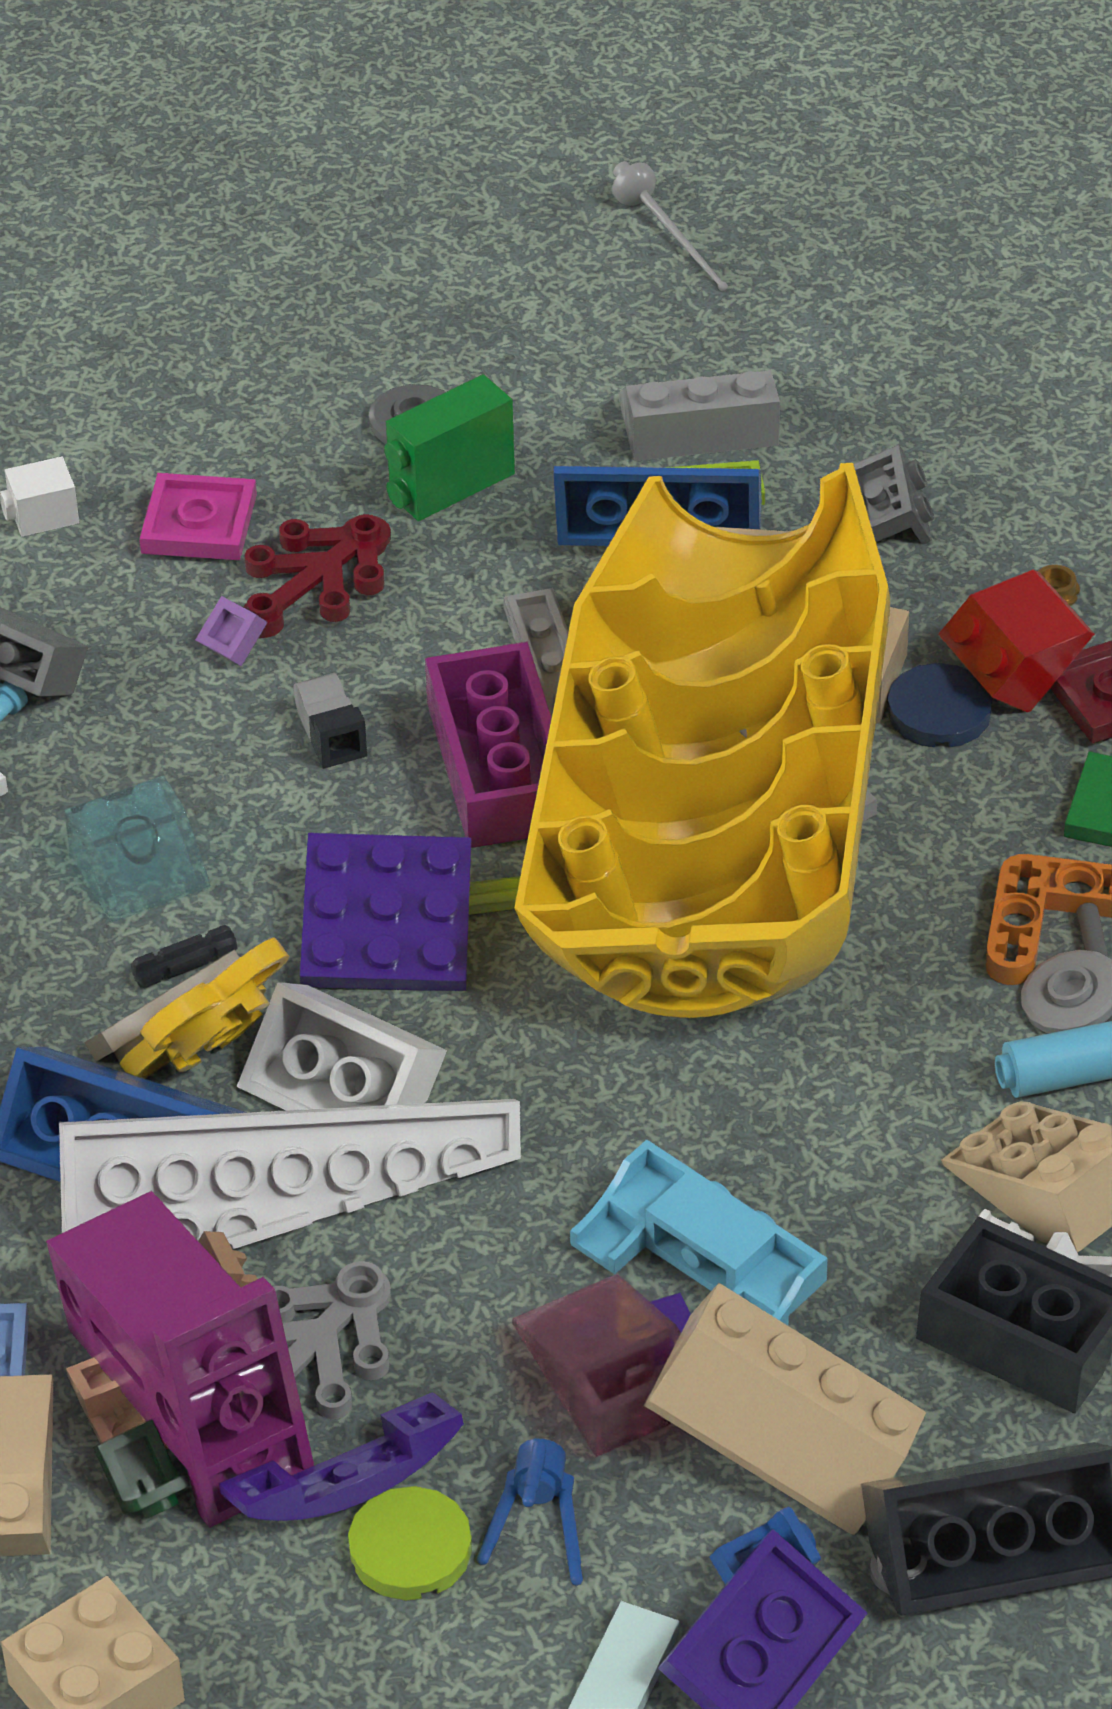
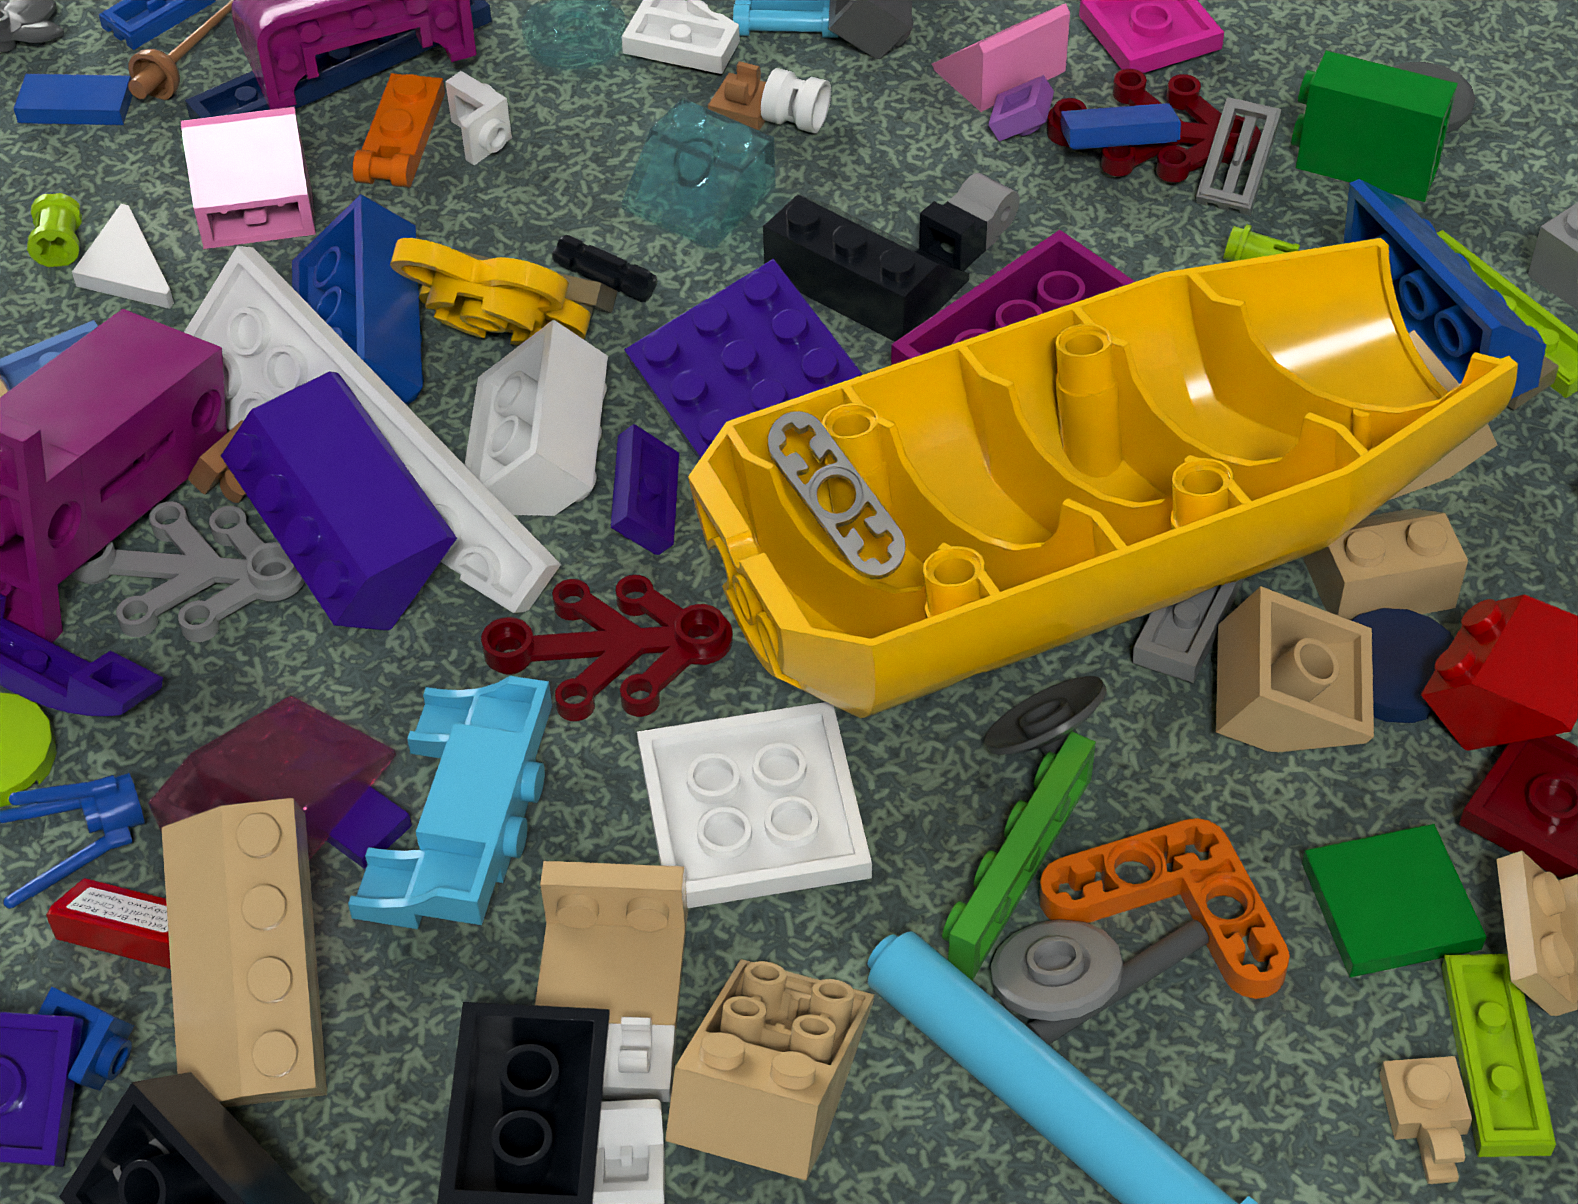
camera: 60 degrees right, 5 degrees up
none -> slope [46,878,171,969]
none -> dark purple slope [221,371,457,631]
none -> dark red plant [481,575,733,721]
none -> tan bracket [535,861,688,1030]
none -> dark purple plate [610,424,679,555]
none -> white plate [637,702,872,908]
none -> medium nougat tile [708,61,766,133]
none -> white wheel [761,68,831,134]
none -> black slope [763,194,969,342]
none -> light grey beam [768,411,905,579]
none -> bright pink slope [932,3,1070,112]
none -> bright green plate [942,732,1096,981]
none -> dark grey dish [984,676,1107,755]
none -> blue tile [1061,103,1181,150]
none -> light grey tile [1196,97,1281,216]
none -> tan slope [1216,586,1374,752]
none -> lime pin [1223,224,1300,261]

